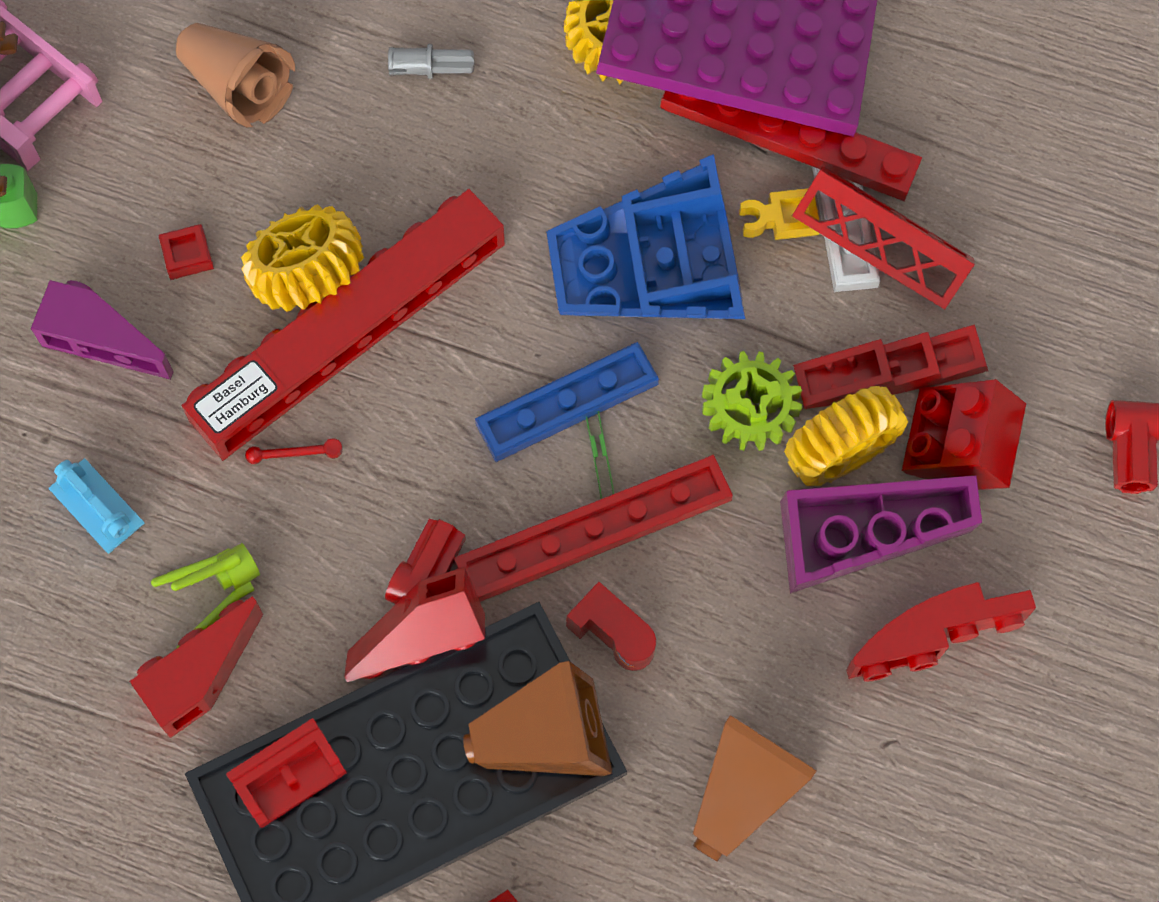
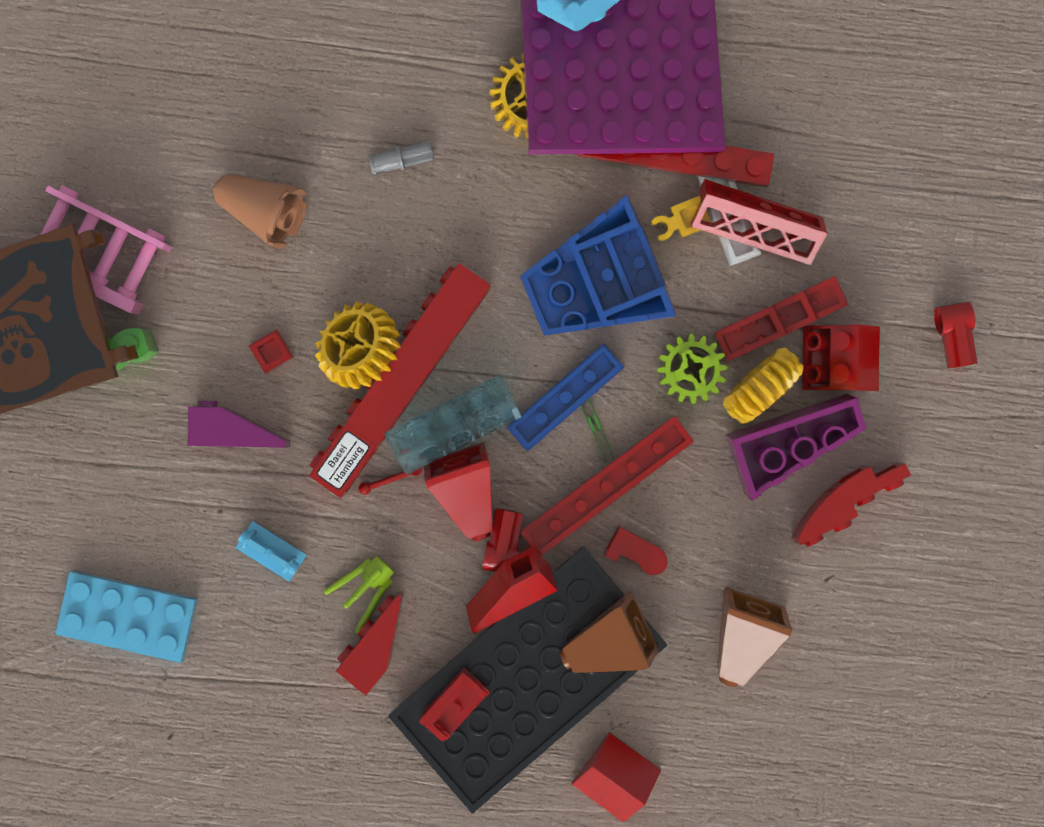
camera: 15 degrees left, 20 degrees up
none -> clear light blue brick [384,374,522,475]
none -> slope [423,442,492,541]

